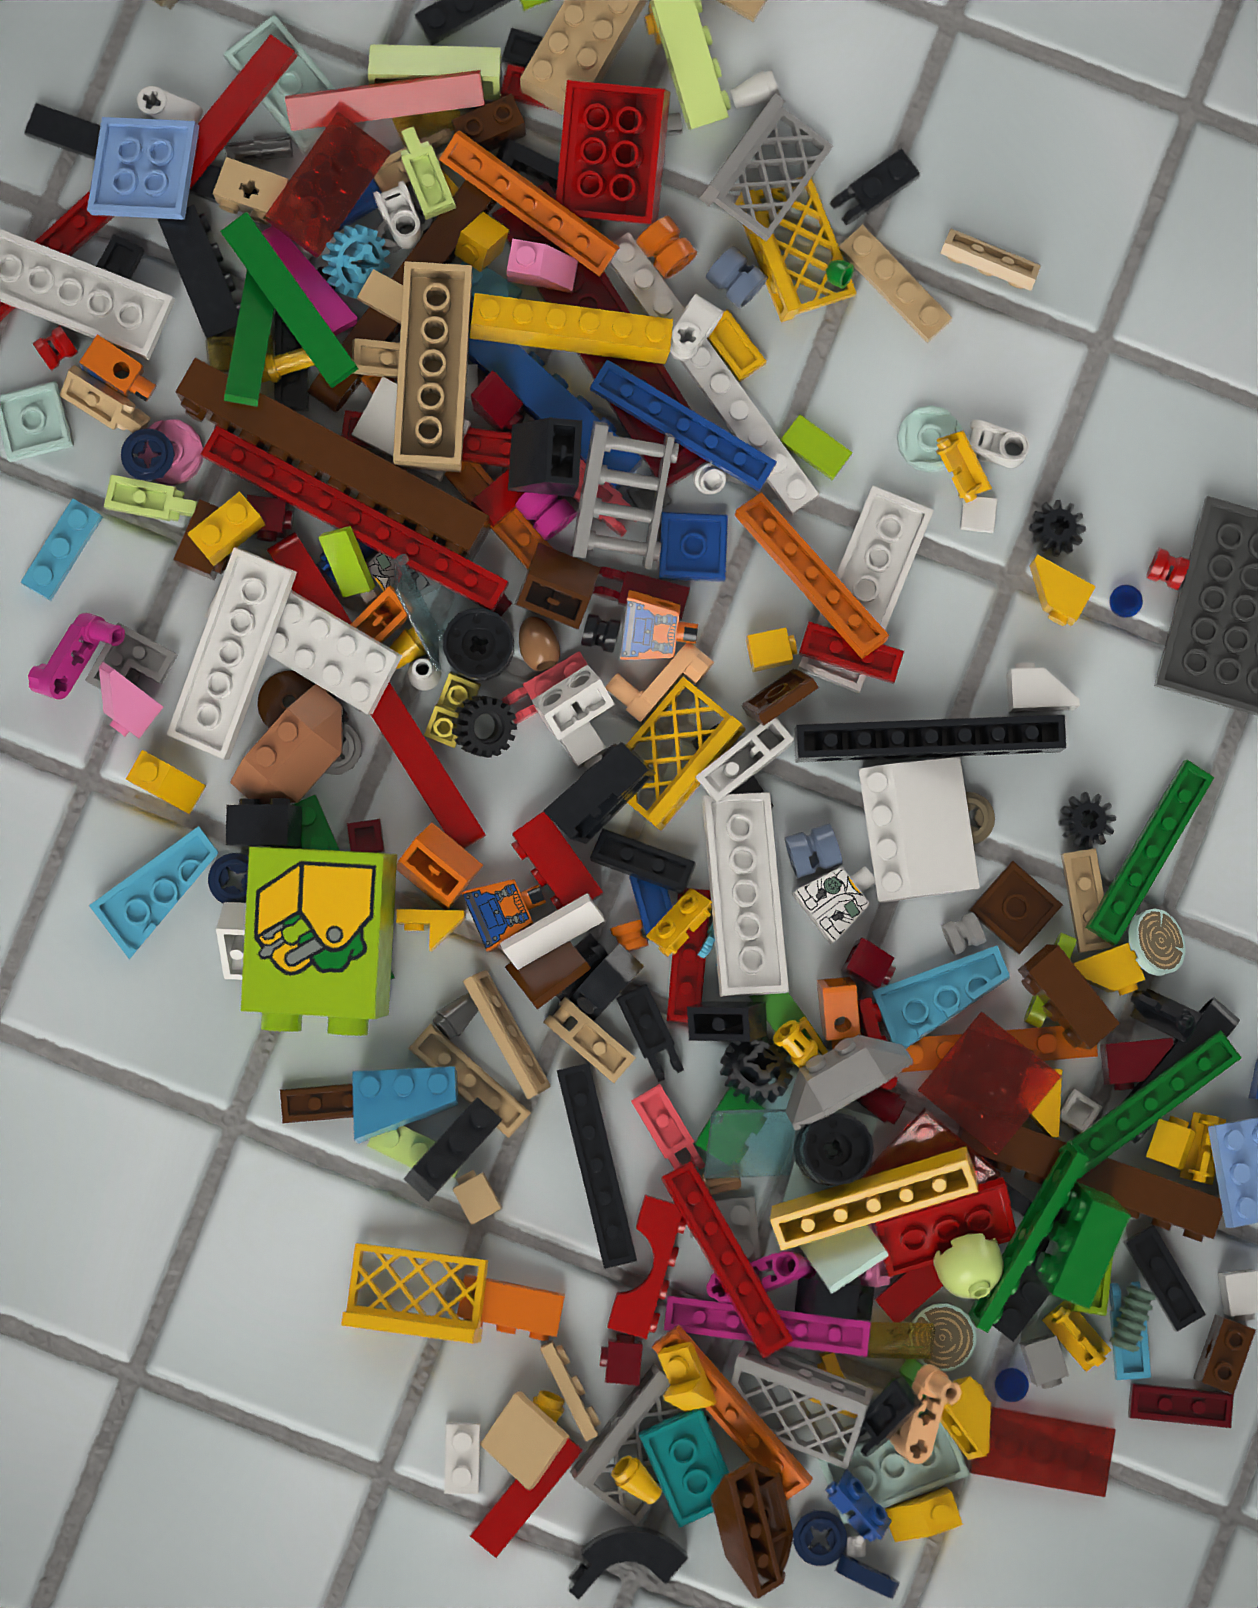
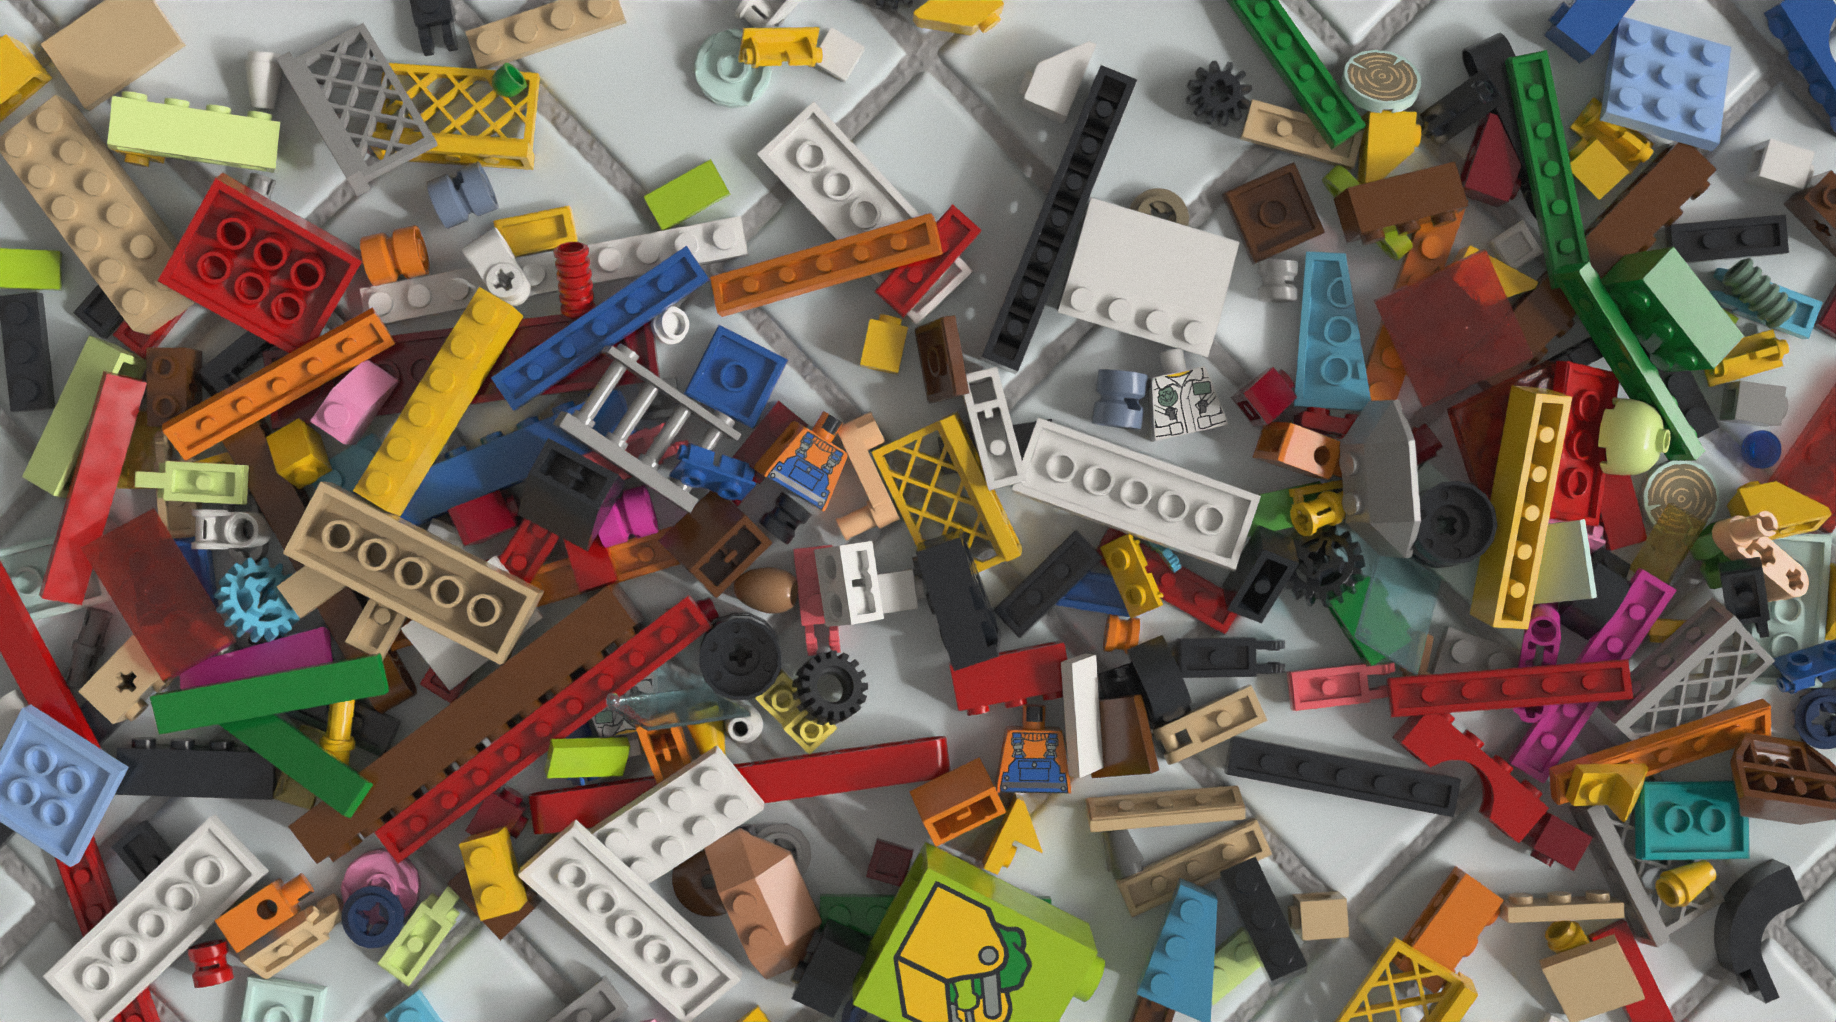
camera: 60 degrees left, 5 degrees up
none -> red piece [553,242,596,318]
none -> blue hinge [669,443,756,501]

